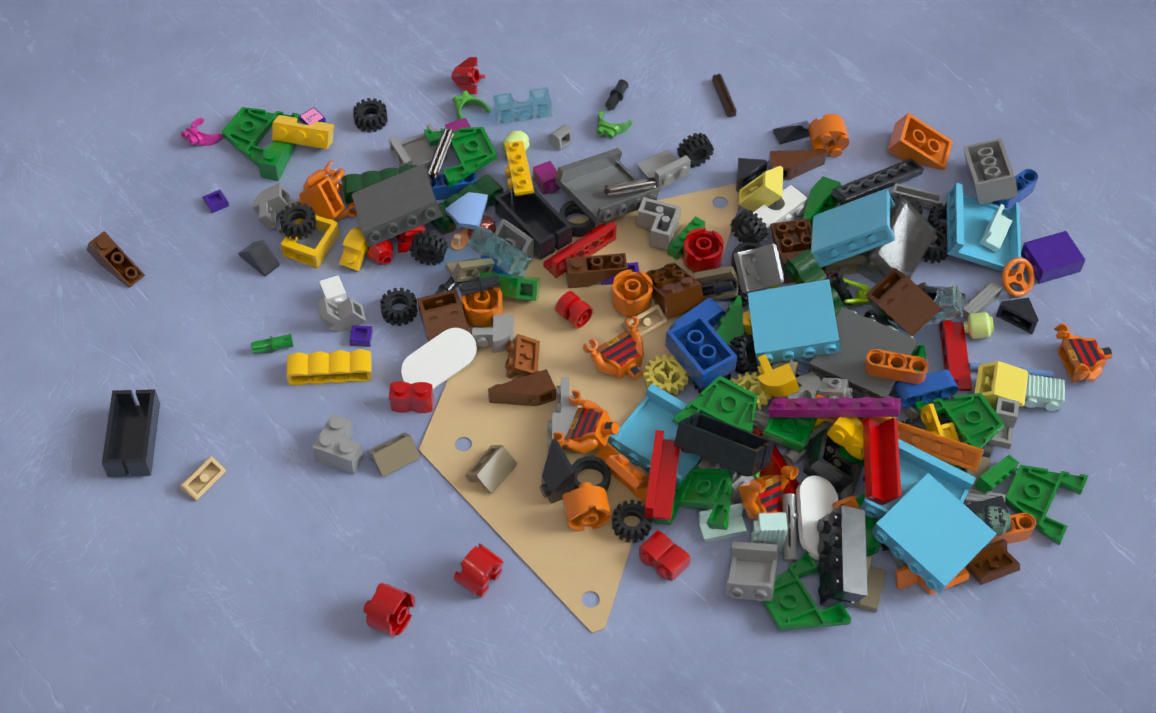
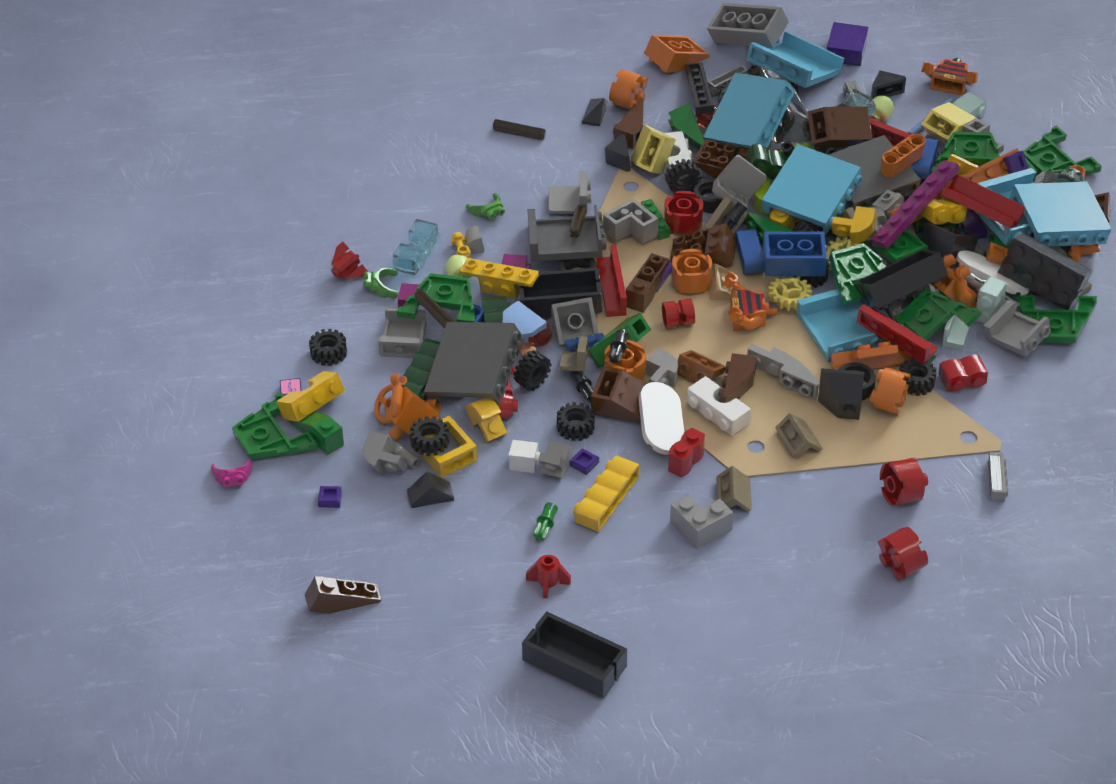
camera: 55 degrees left, 10 degrees down
tan slope [178,455,227,501] -> none
clear light blue arch [467,228,532,276] -> none
orange torso [553,390,619,454] -> none
black axle [605,79,629,111] -> none
black tyre [677,133,714,168] -> none
light aqua panel [979,204,1012,253] -> none
orange piece [1002,257,1035,297] -> none
none -> yellow bar [451,232,471,258]
none -> red brick [526,555,571,599]
none -> white arch [687,376,751,436]
none -> light grey piece [988,452,1008,502]
none -> dark purple tile [1003,150,1029,174]

